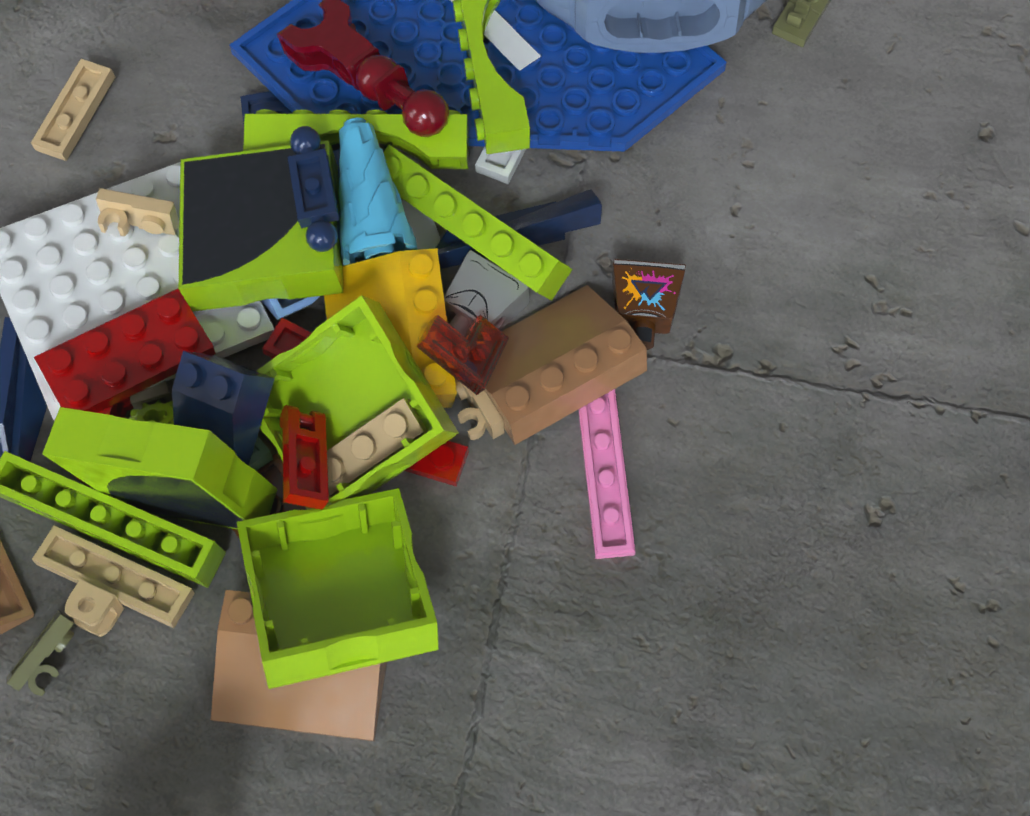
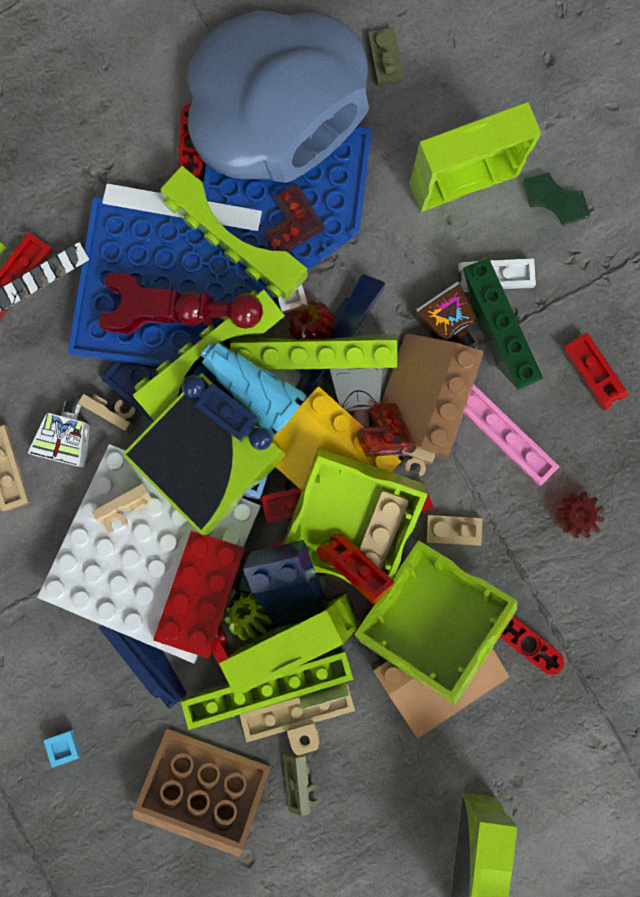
camera: 45 degrees left, 15 degrees up
none -> torso [28,401,90,468]
none -> tan plate [78,394,137,433]
none -> clear red tile [264,183,325,252]
none -> clear red gear [289,300,336,339]
none -> sticker [299,682,350,710]
none -> lime tile [410,102,541,212]
none -> tan plate [426,515,482,546]
none -> white plate [458,259,536,292]
none -> dark green slope [463,257,543,390]
none -> red beam [500,616,564,675]
none -> clear green tile [522,172,590,225]
none -> clear red gear [556,492,605,538]
none -> red plate [562,332,628,411]

